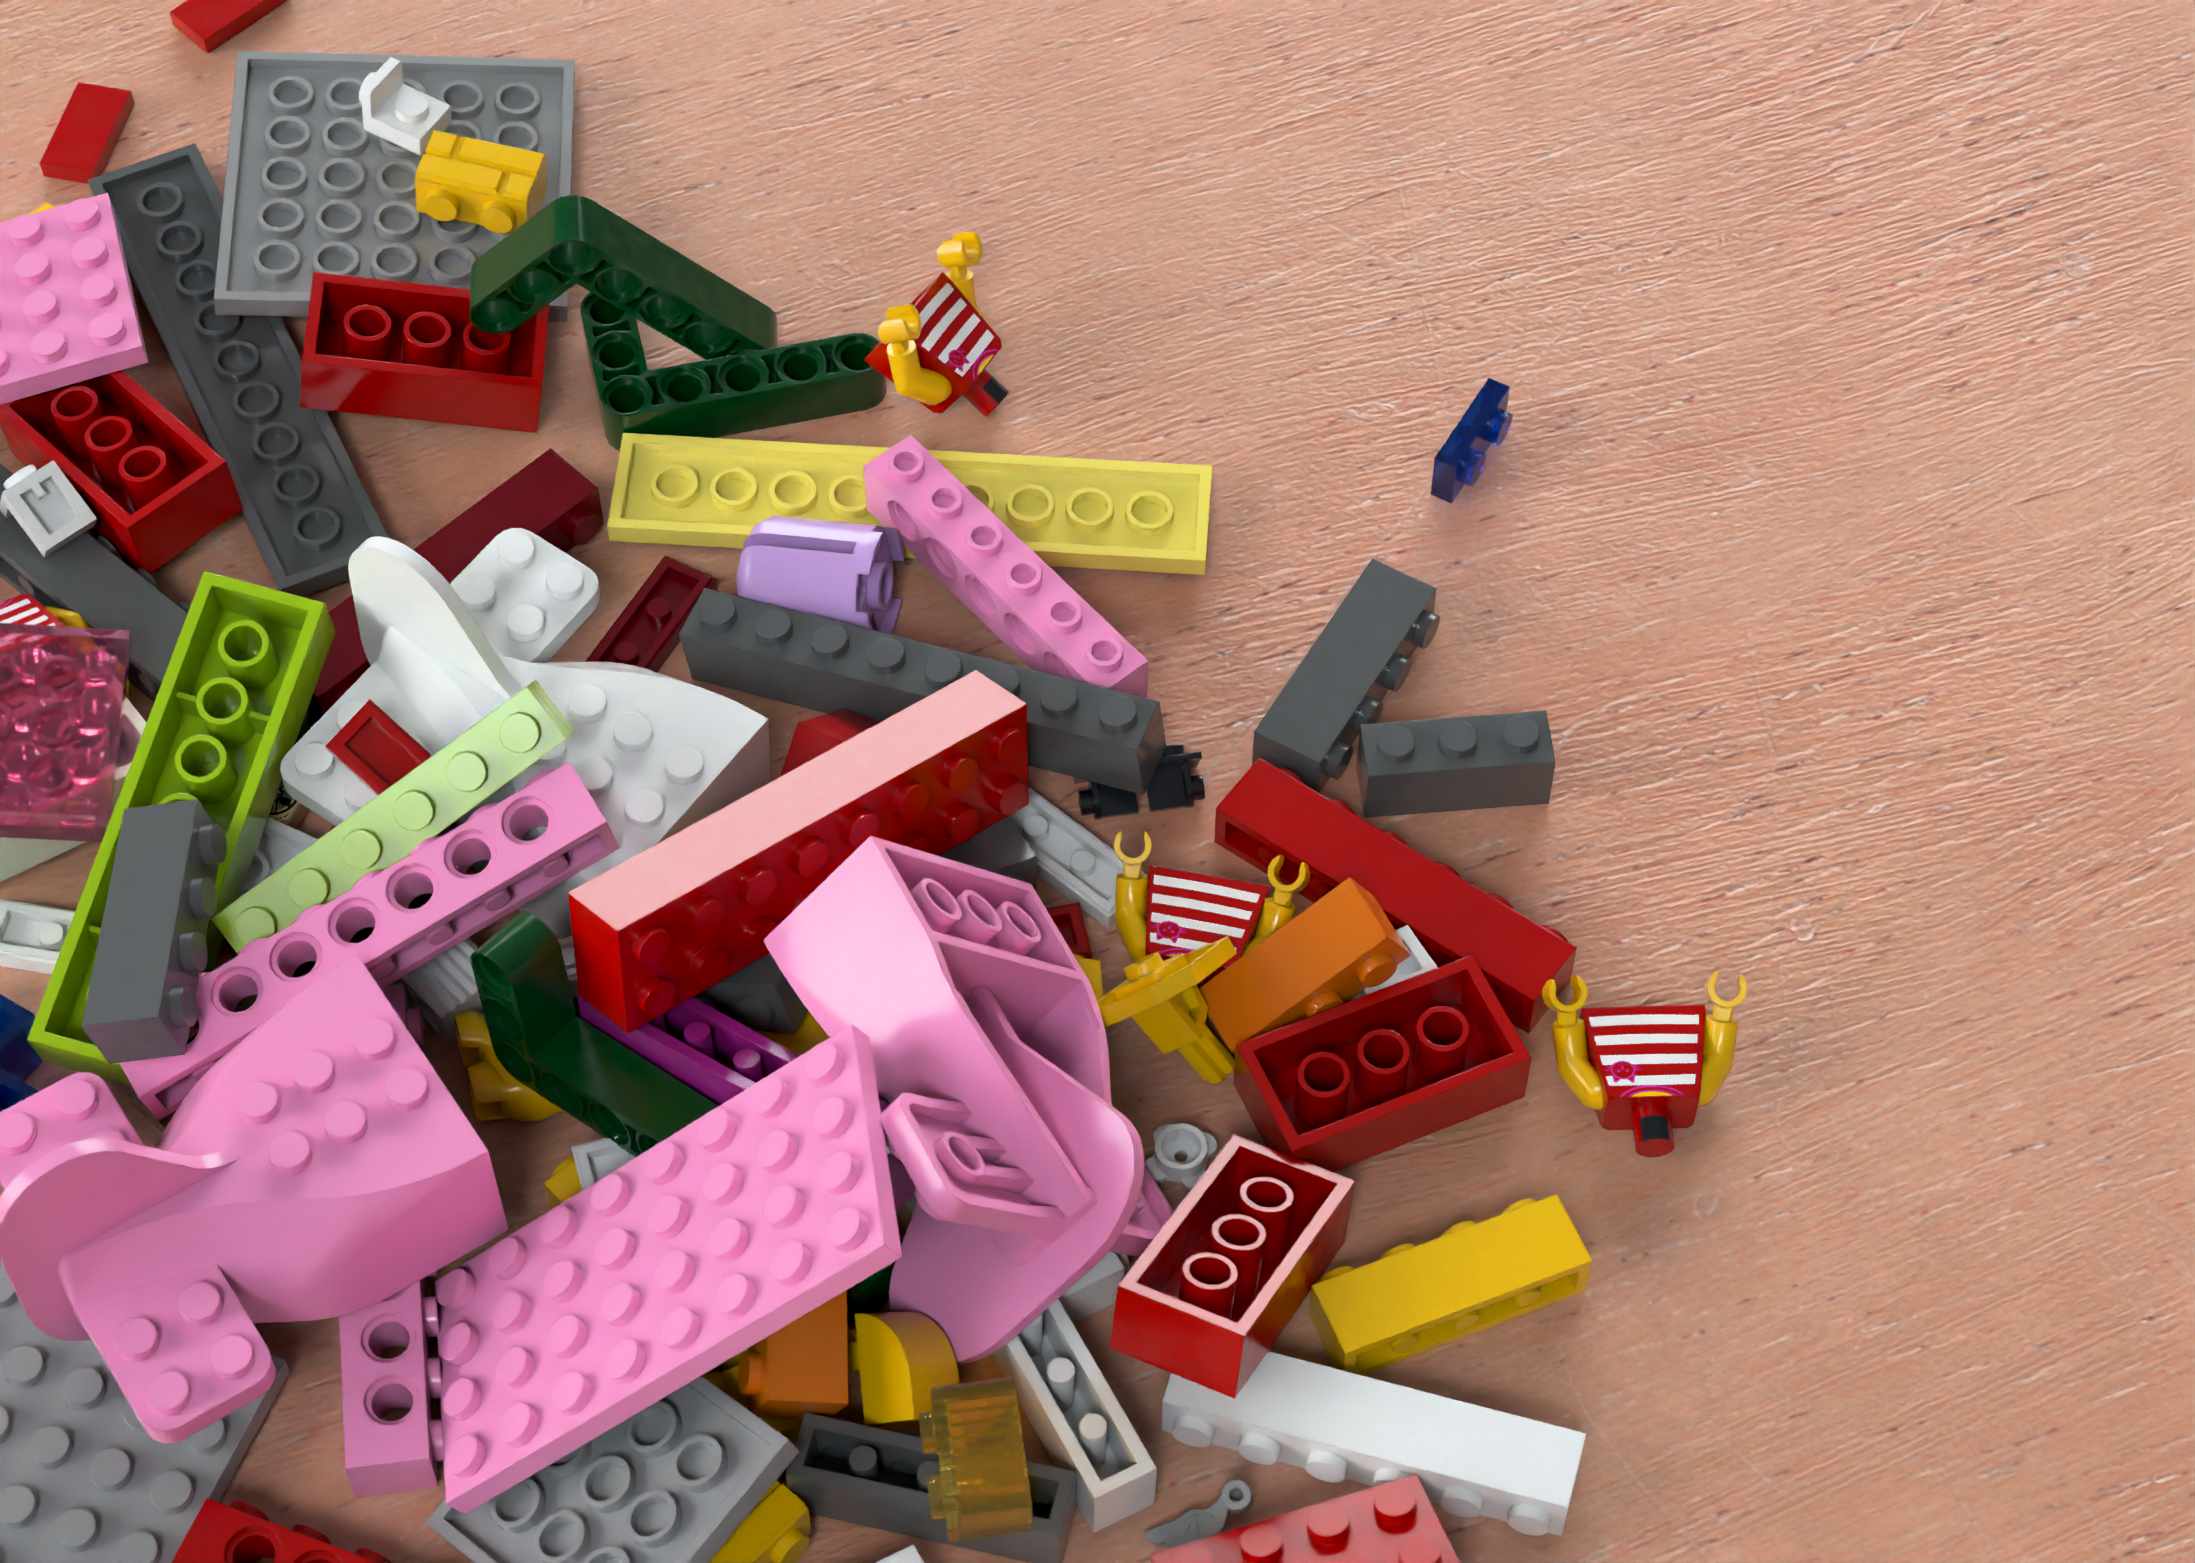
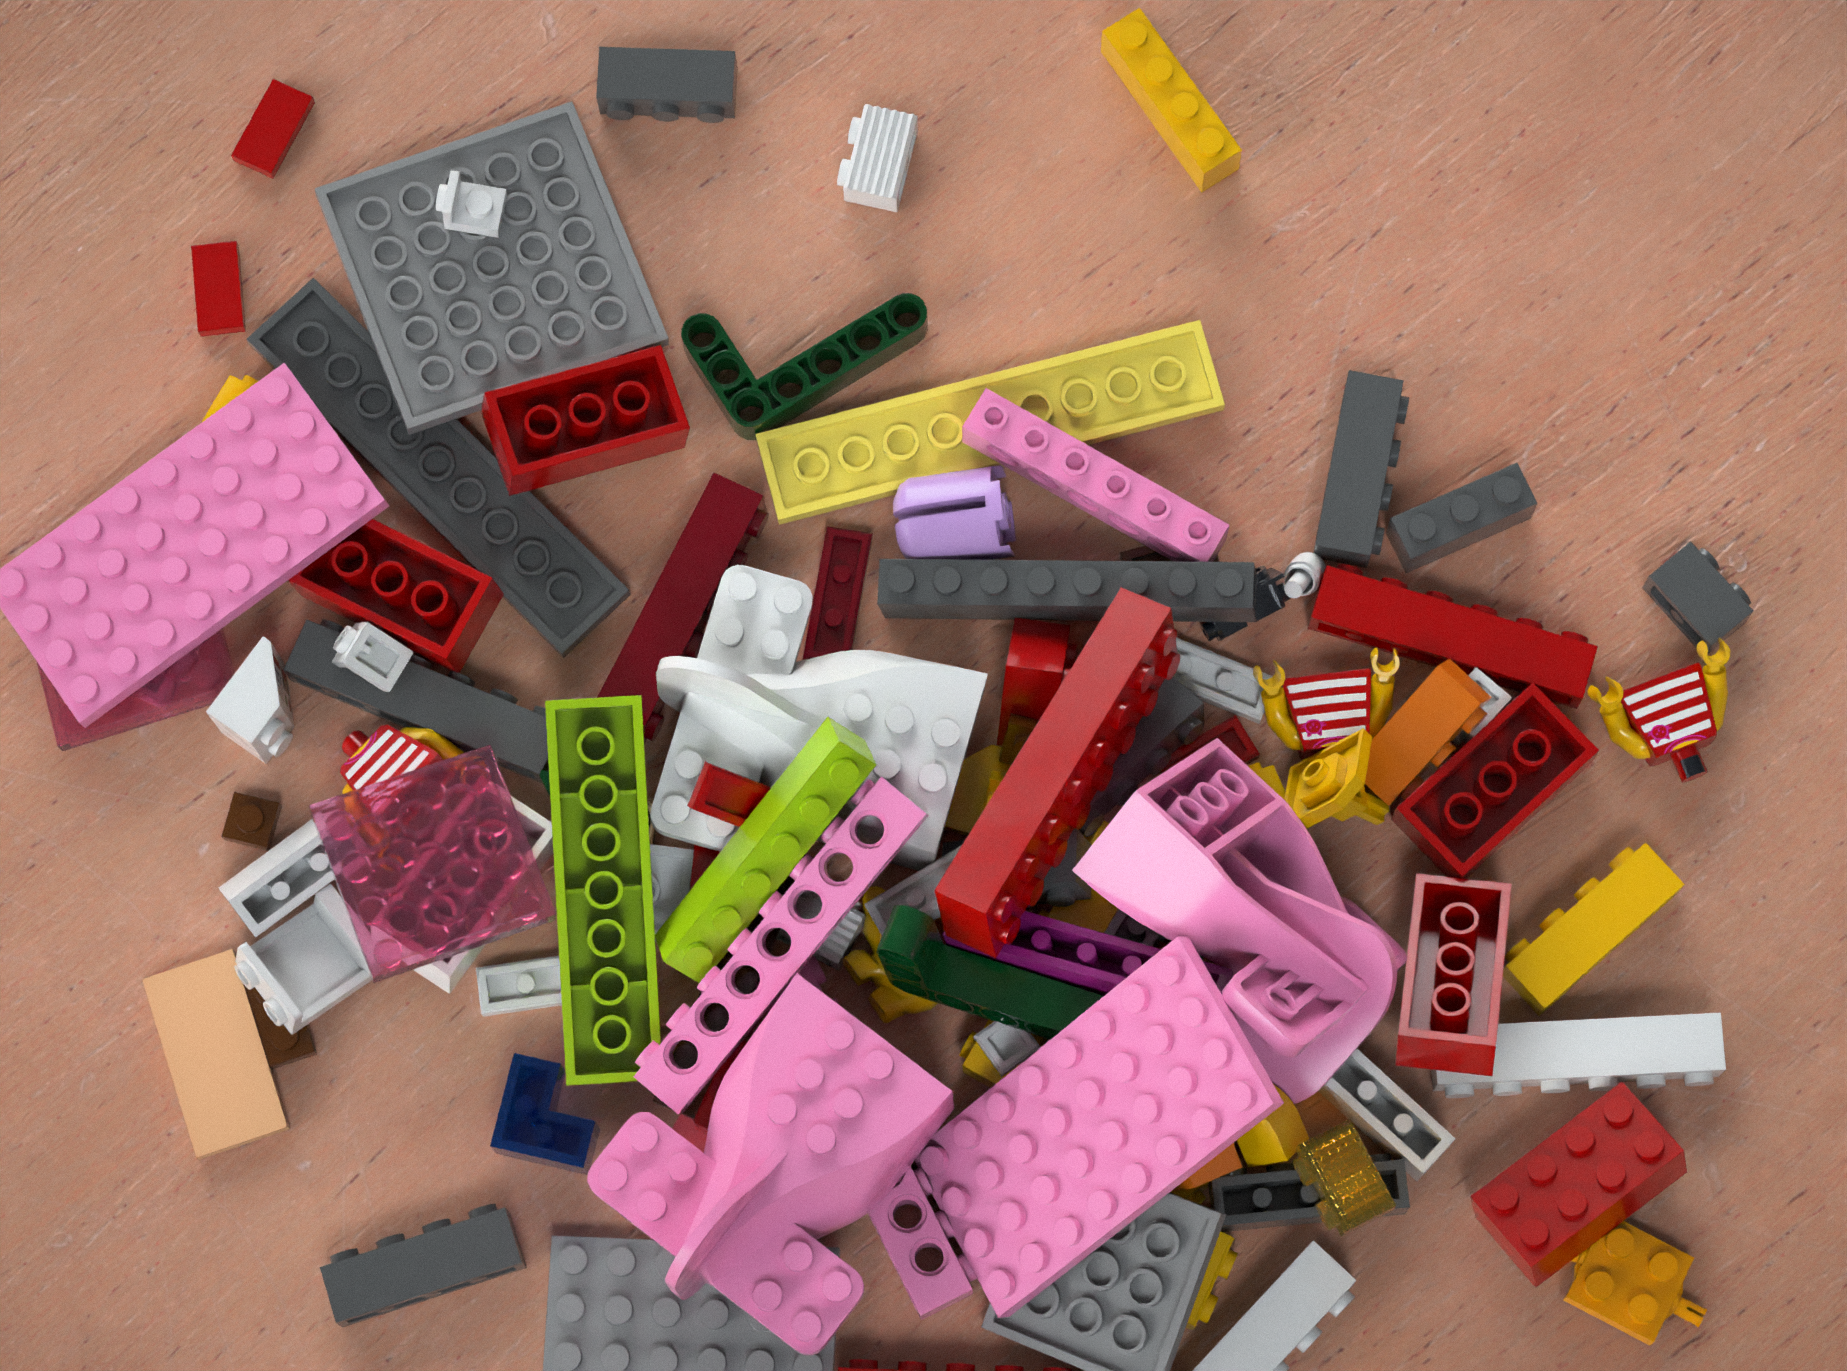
camera: 15 degrees left, 20 degrees up
dark grey brick [82,799,227,1064] -> none
yellow brick [415,130,547,234] -> none
dark green beam [469,195,778,360] -> none
torso [864,232,1009,417] -> none
white plate [1145,1123,1217,1191] -> none
light grey piece [1145,1480,1253,1548] -> none
clear blue plate [1431,378,1513,504] -> none
none -> dark grey brick [596,47,738,123]
none -> white brick [837,104,918,212]
none -> yellow brick [1101,7,1242,193]
none -> white cylinder [1284,552,1326,598]
none -> dark grey brick [1642,541,1754,654]

